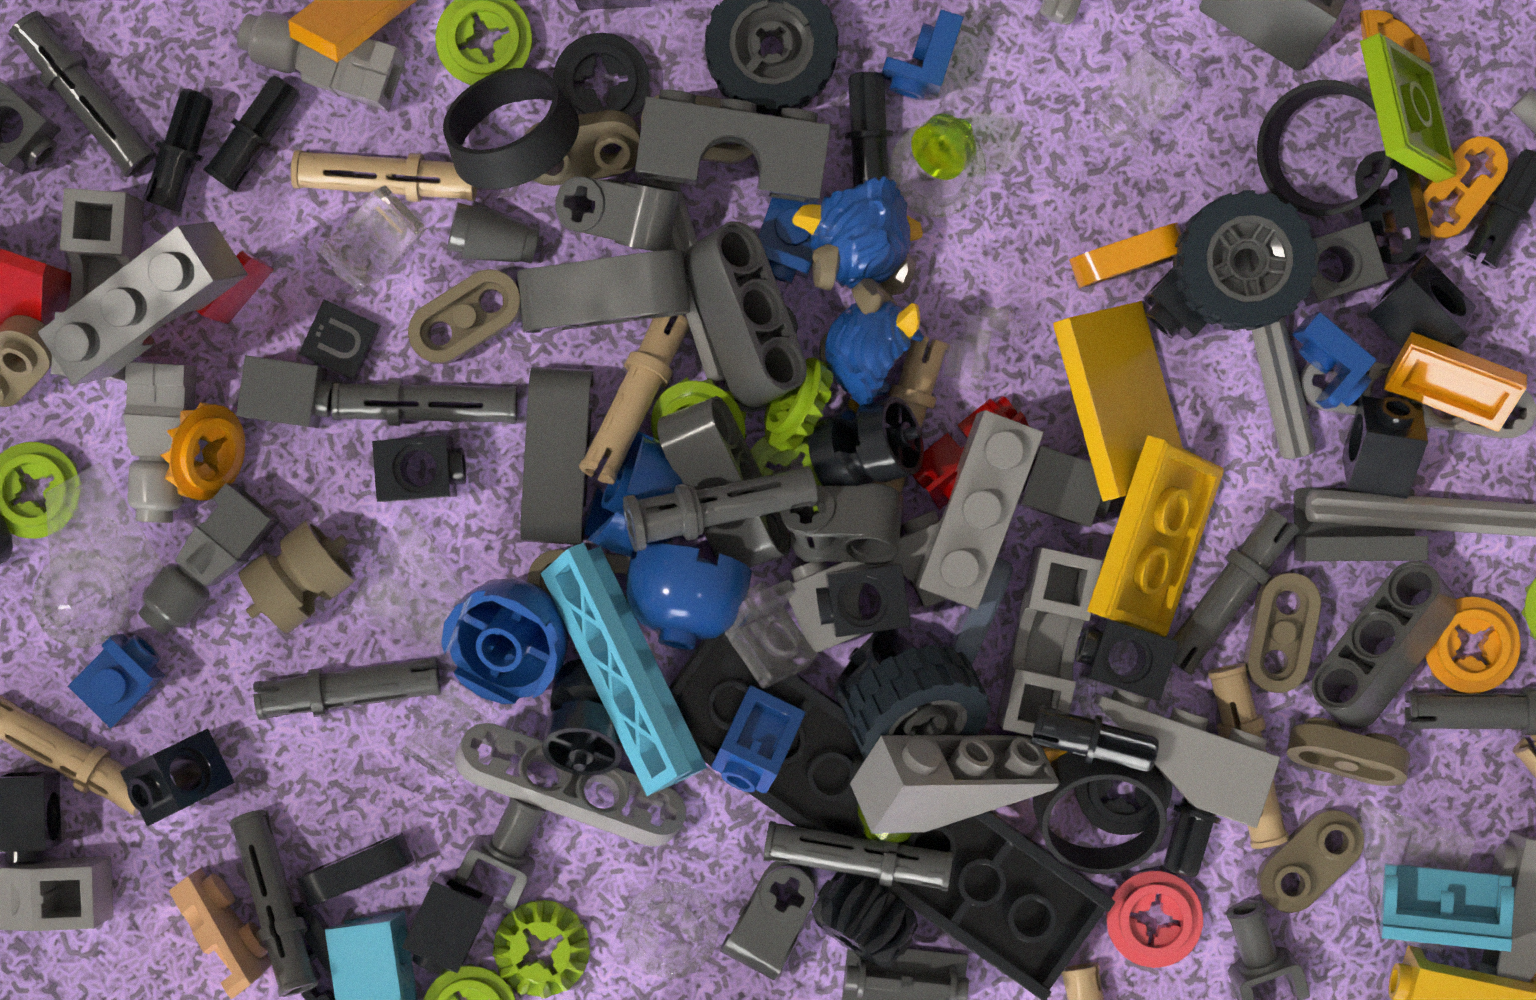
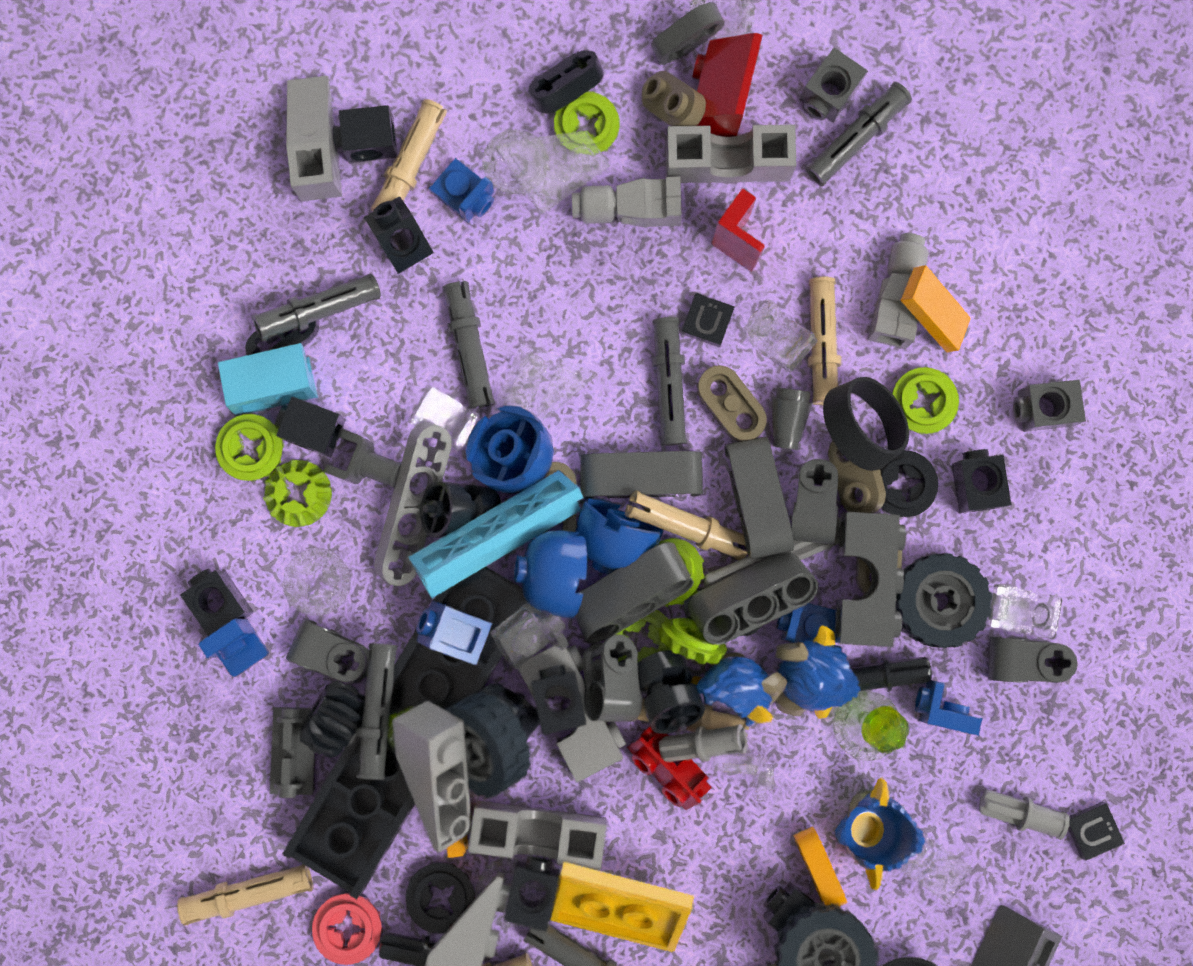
camera: 85 degrees right, 5 degrees down
arch [38,222,248,386] -> none
dark grey piece [138,483,281,635] -> none
black axle [143,88,213,212] -> none
light orange gear [160,402,245,501] -> none
light nougat wing [169,868,272,1000] -> none
black axle [203,76,300,192] -> none
dark grey brick [236,355,334,429] -> none
dark tan wheel [238,519,356,634] -> none
black beam [296,832,414,907] -> none
black brick [372,435,466,502] -> none
dark grey pin [623,466,818,552] -> none
light grey arch [912,410,1044,610] -> none
sand blue tile [949,557,1013,664] -> none
dark grey brick [1017,446,1111,527] -> none
black axle [1030,704,1159,771] -> none
black tyre [1033,752,1167,874] -> none
yellow tile [1053,301,1183,502] -> none
none -> light grey axle [659,724,748,762]
none -> blue hair [835,777,926,890]

